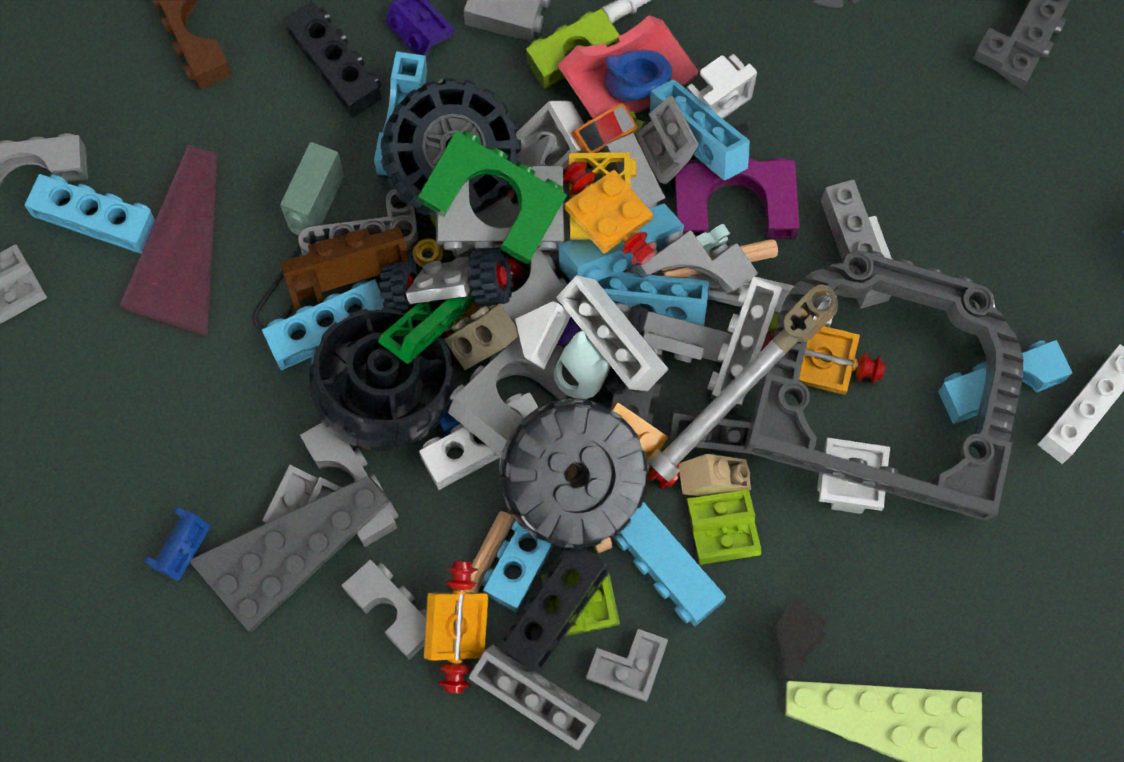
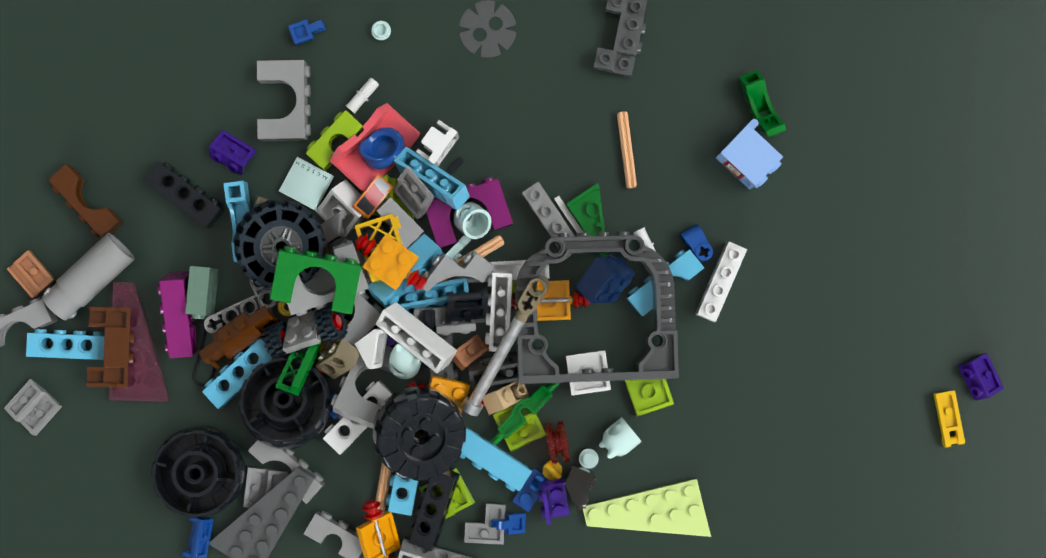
camera: 10 degrees left, 15 degrees up
none -> nougat plate [7,250,56,298]
none -> light grey piece [42,233,135,320]
none -> reddish brown bracket [86,307,134,388]
none -> black wheel [151,426,246,518]
none -> magenta wedge [157,271,197,358]
none -> light aqua slope [279,157,334,211]
none -> black plate [446,289,488,322]
none -> light aqua piece [452,201,492,239]
none -> nougat plate [452,334,489,371]
none -> green piece [490,383,560,446]
none -> blue plate [491,512,526,535]
none -> blue plate [512,468,549,512]
none -> dark purple bracket [538,478,570,525]
none -> yellow plate [543,460,562,480]
none -> clear red wheel [545,421,570,465]
none -> green wing [566,183,608,257]
none -> dark blue brick [575,254,636,303]
none -> light aqua plate [579,449,599,469]
none -> light aqua piece [599,417,641,459]
none -> light nougat axle [617,111,637,189]
none -> lime plate [625,379,674,416]
none -> blue piece [680,224,713,262]

